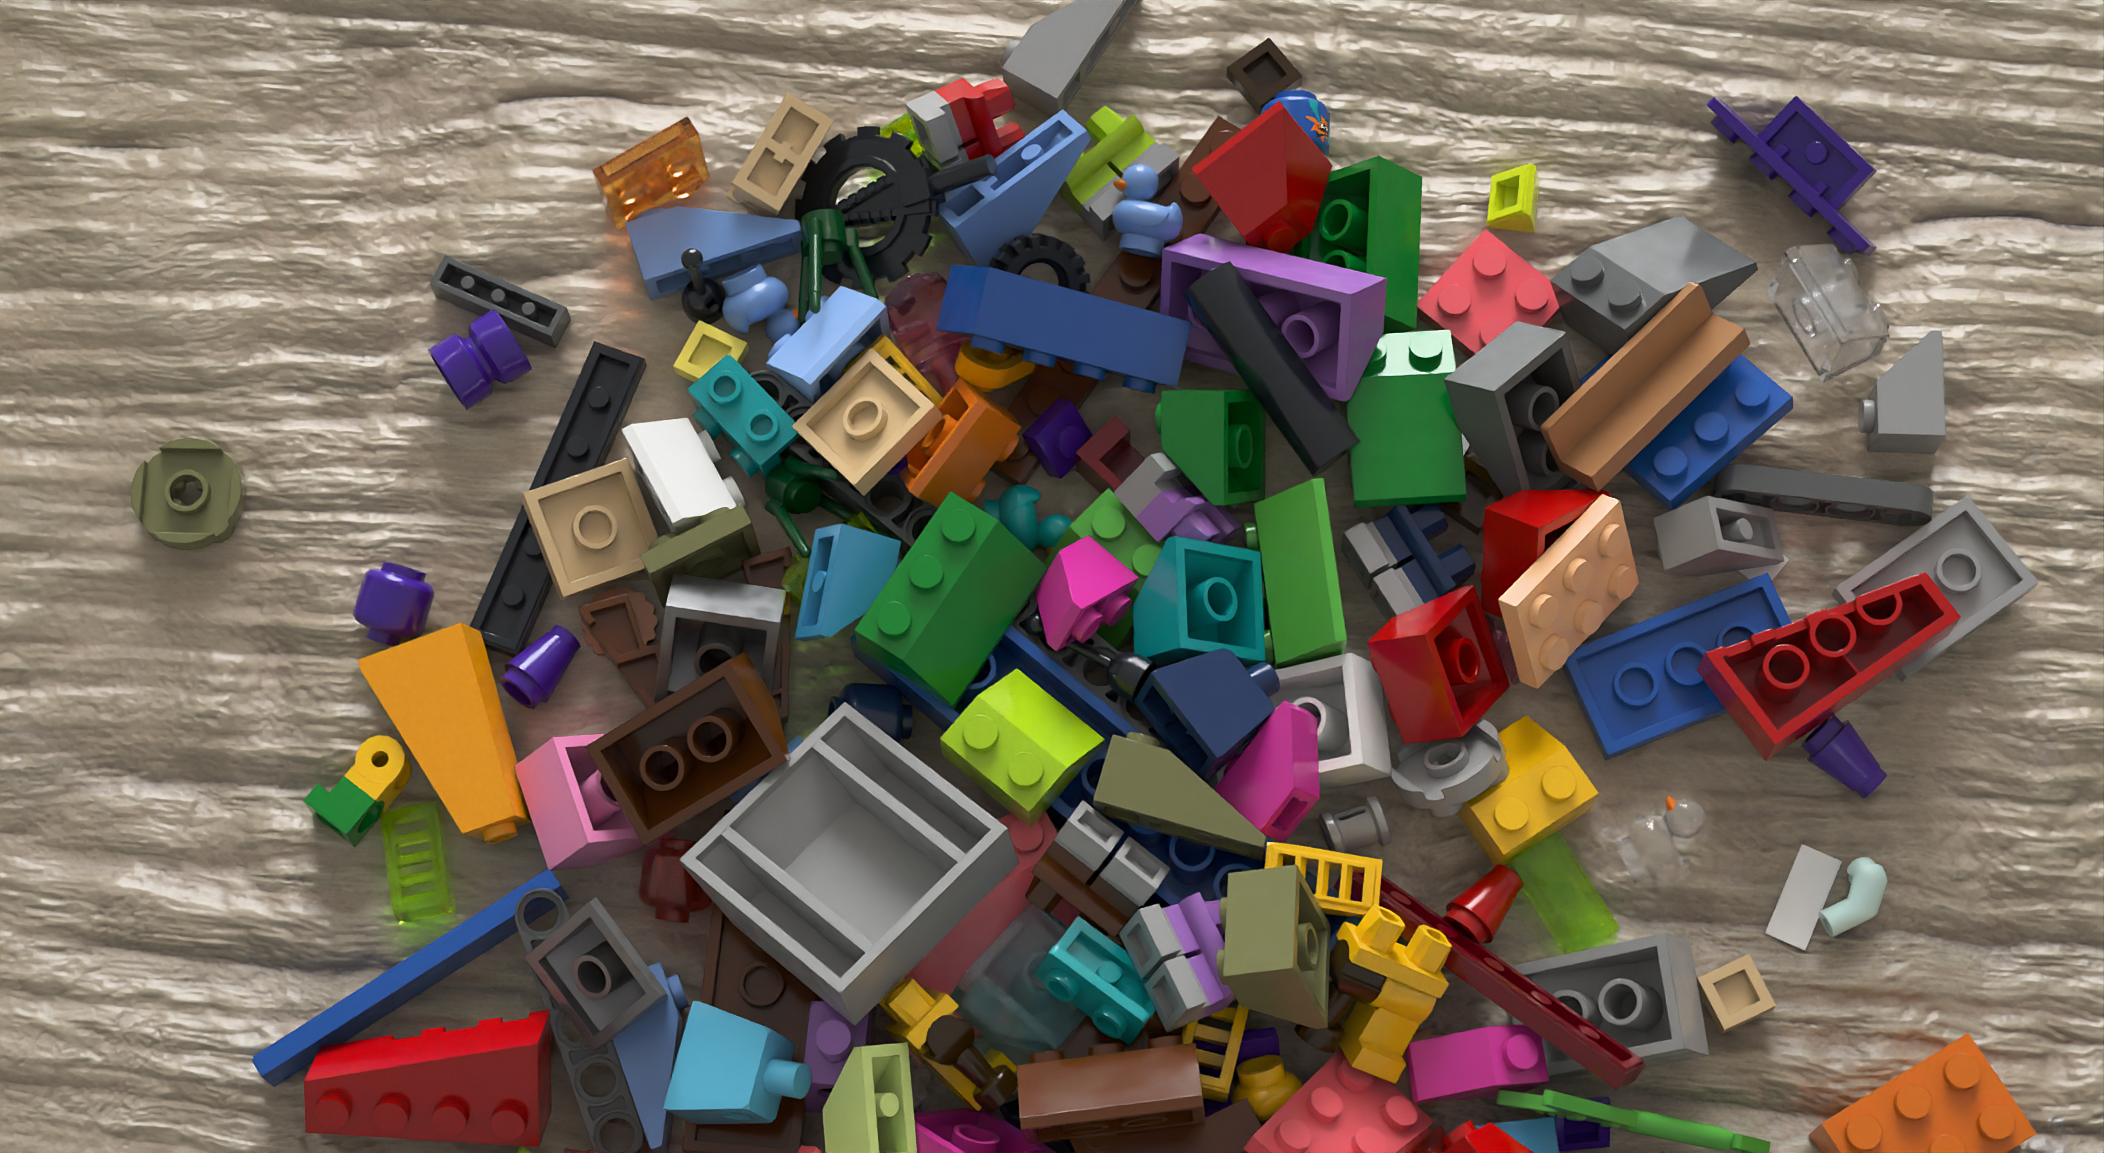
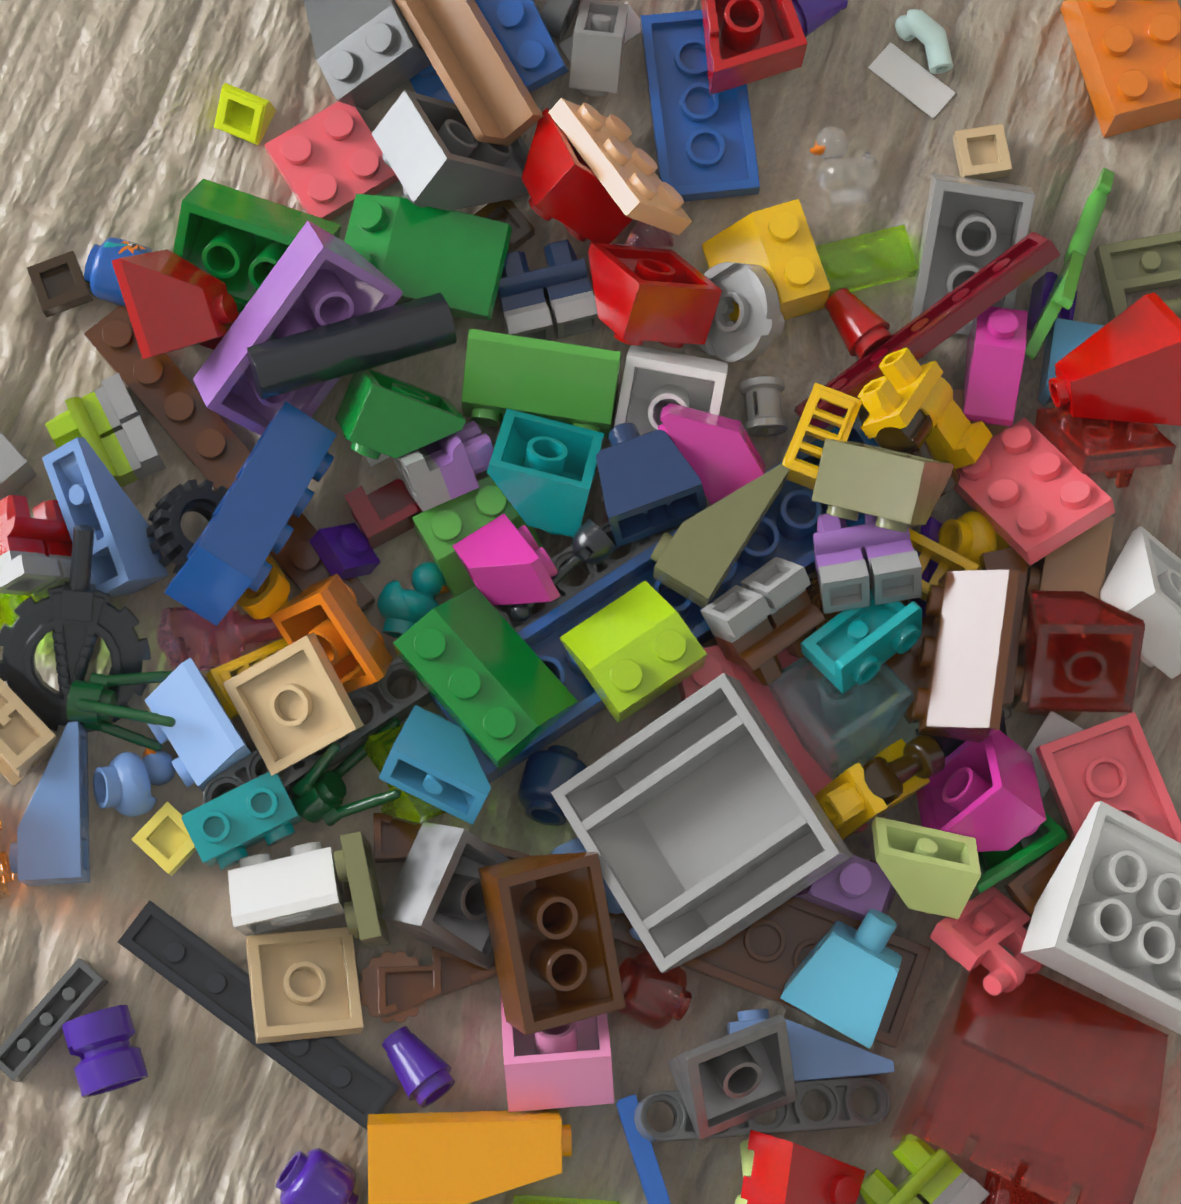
camera: 80 degrees left, 5 degrees up
black hinge [681,248,726,324] -> none
medium blue animal [1112,164,1183,258] -> none

